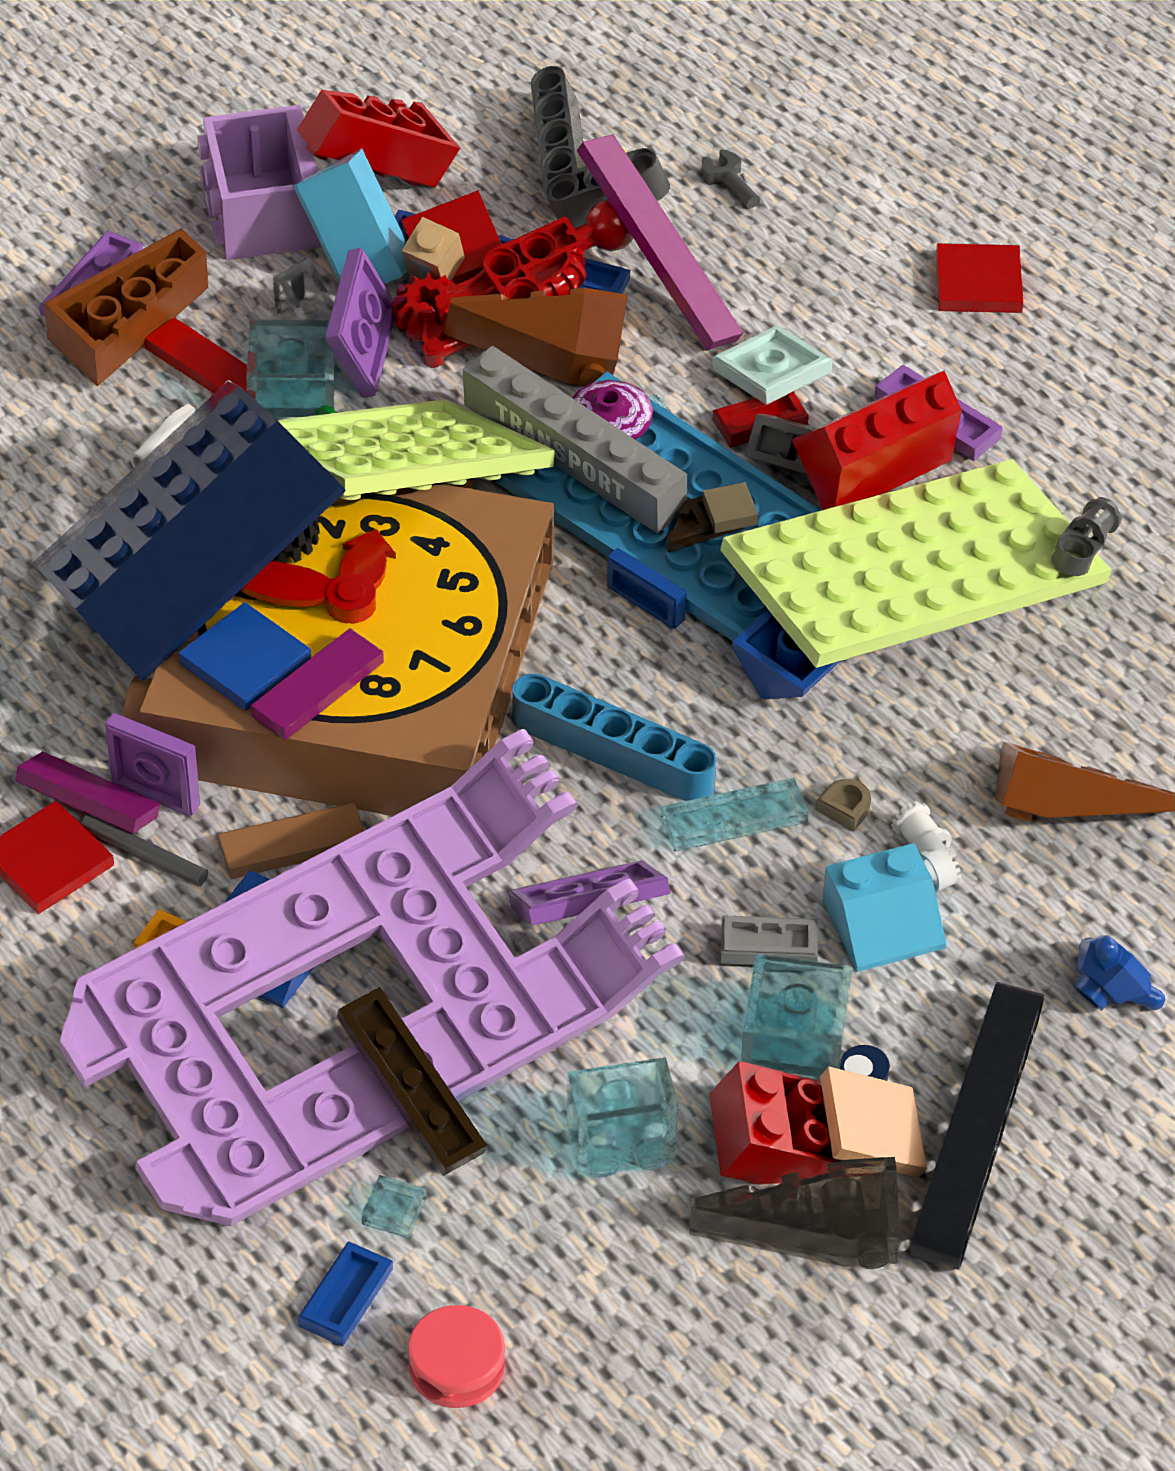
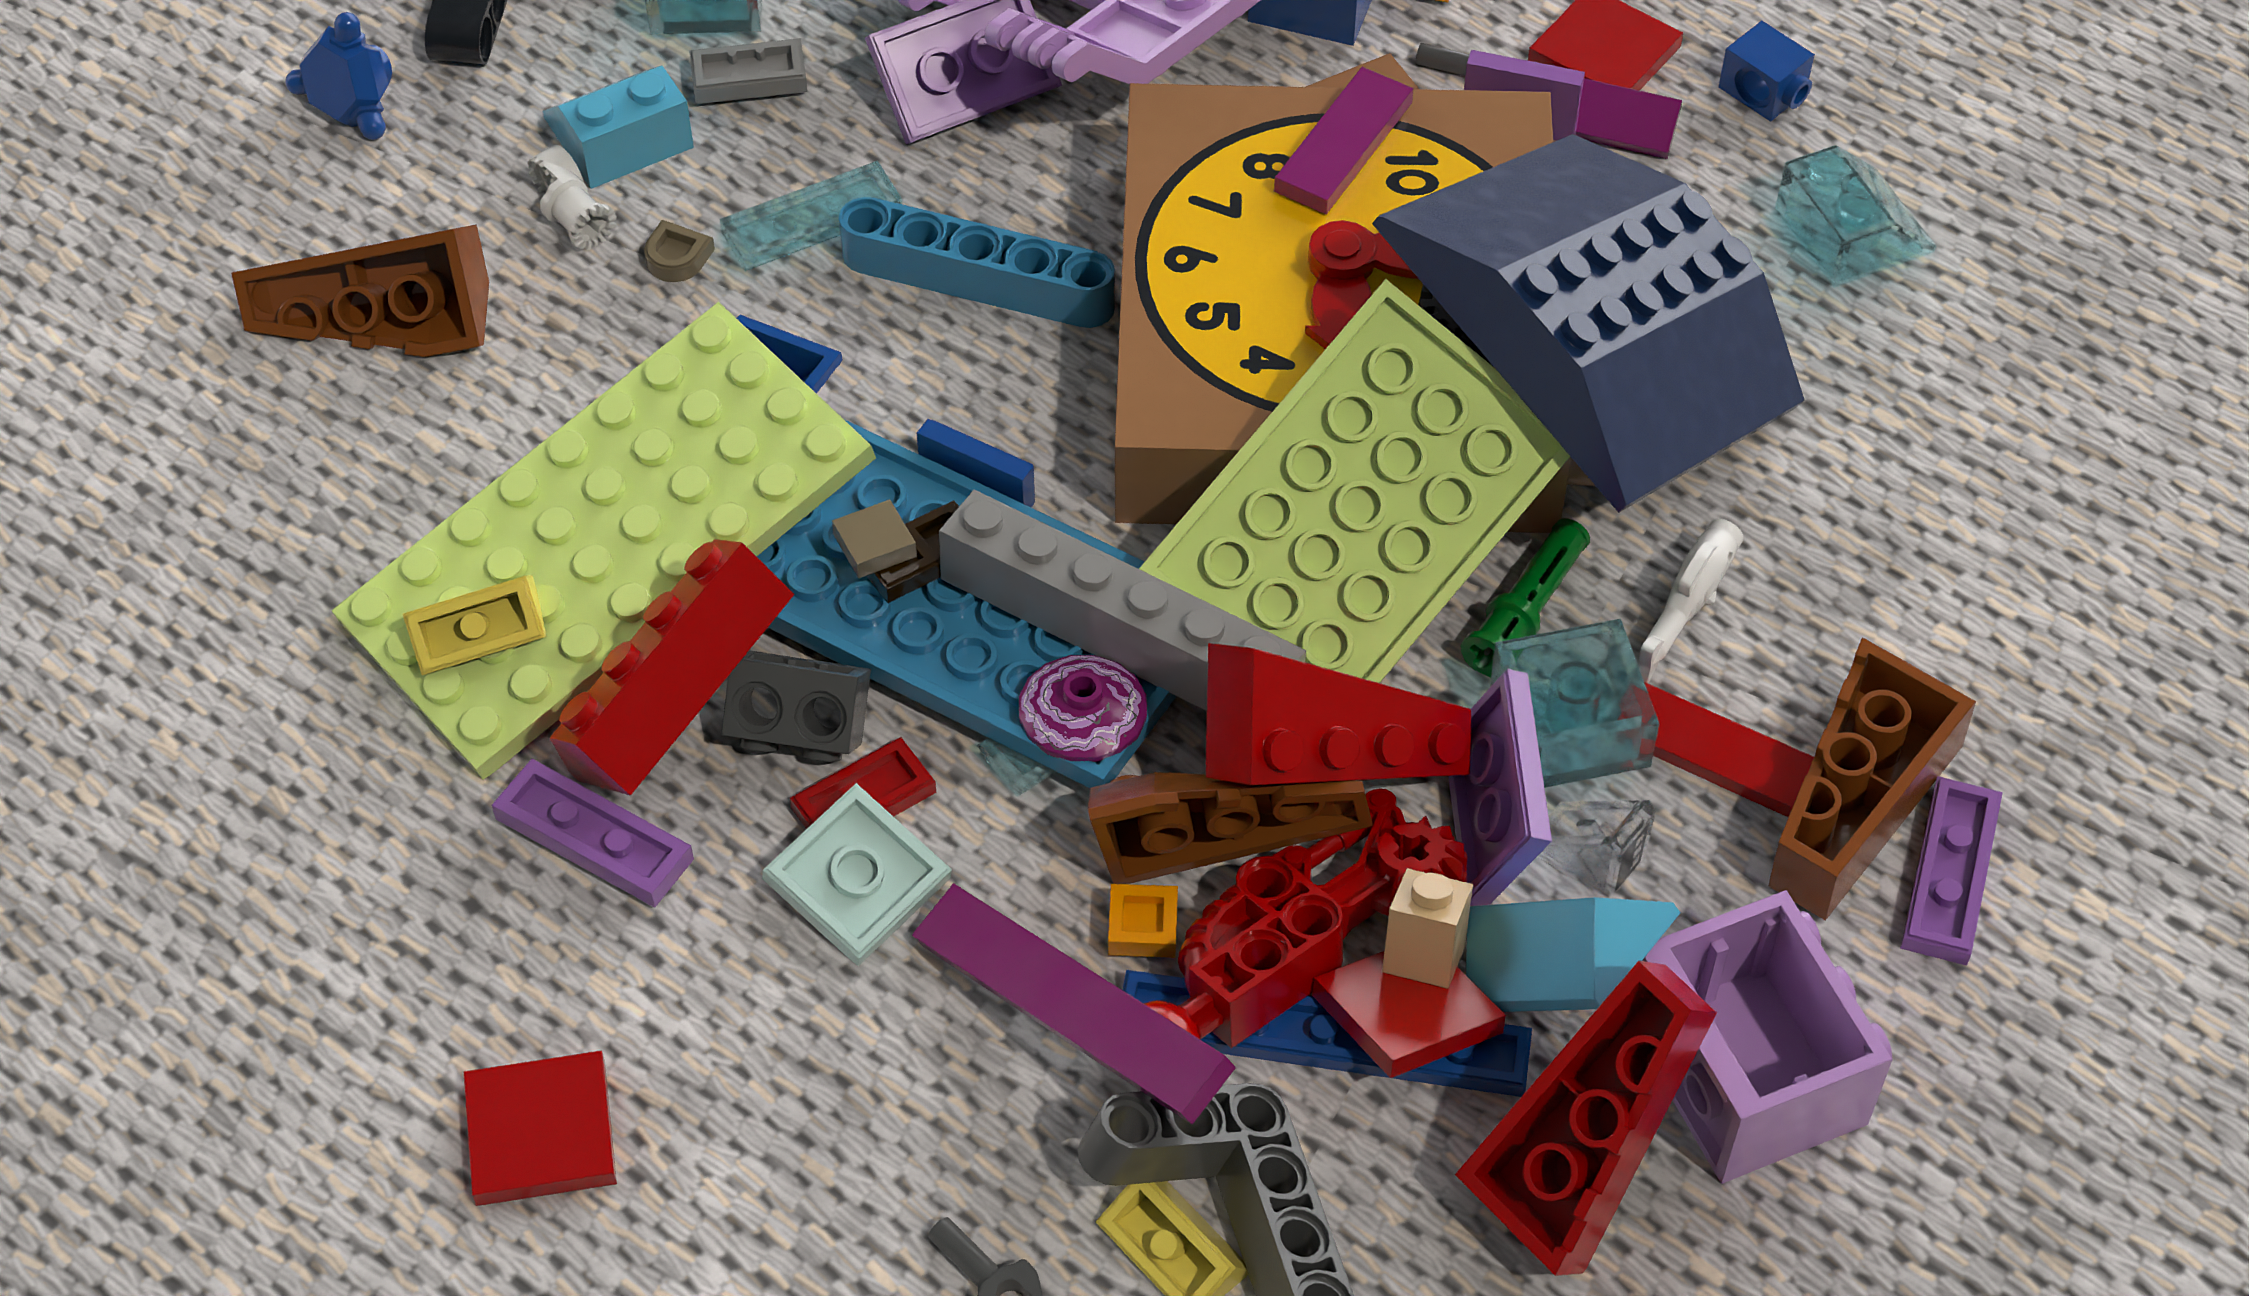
camera: 170 degrees right, 5 degrees up
blue tile [178,602,311,711] -> none
dark grey connector [1051,497,1122,576] -> none
none -> light yellow slope [403,575,547,675]
none -> red wedge [1206,643,1471,785]

